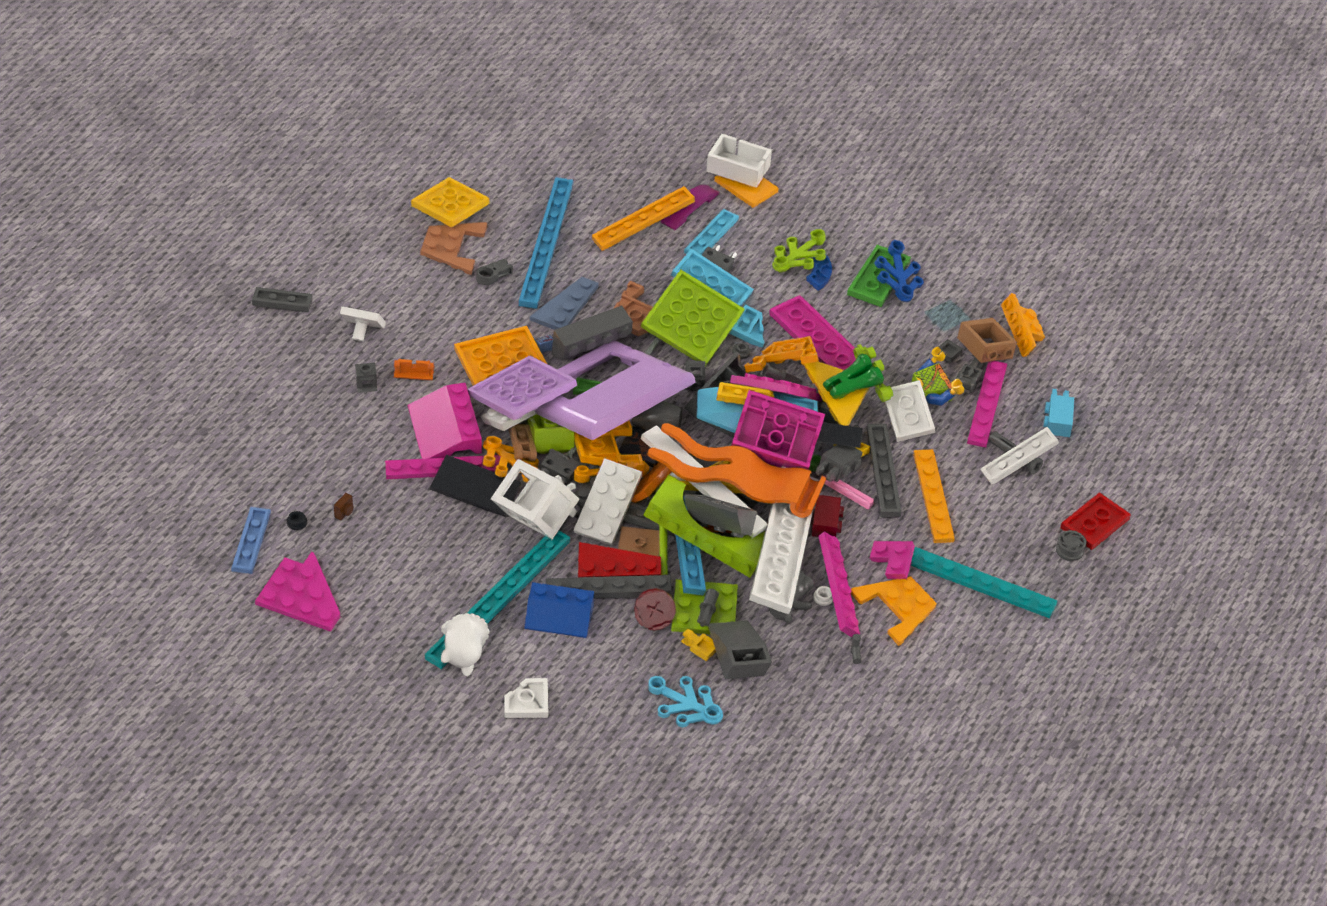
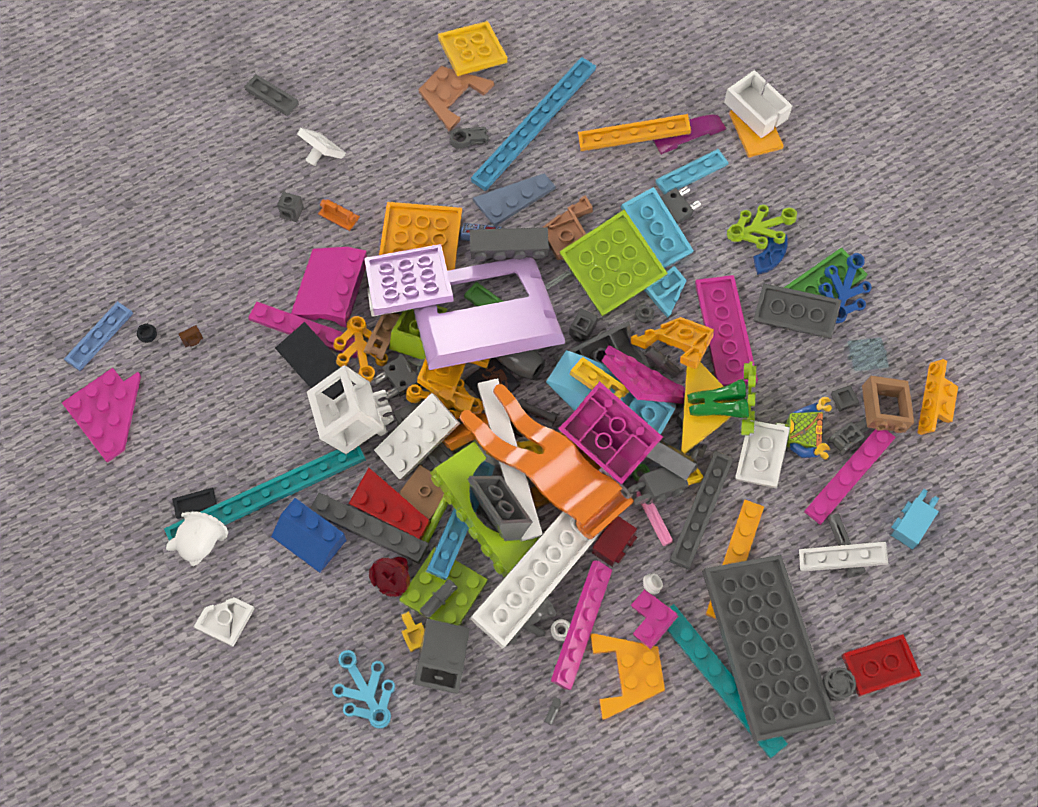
camera: 30 degrees right, 20 degrees up
none -> black tile [172,487,217,519]
none -> white plate [643,574,663,595]
none -> dark grey plate [702,555,836,743]
none -> dark grey plate [753,283,841,339]

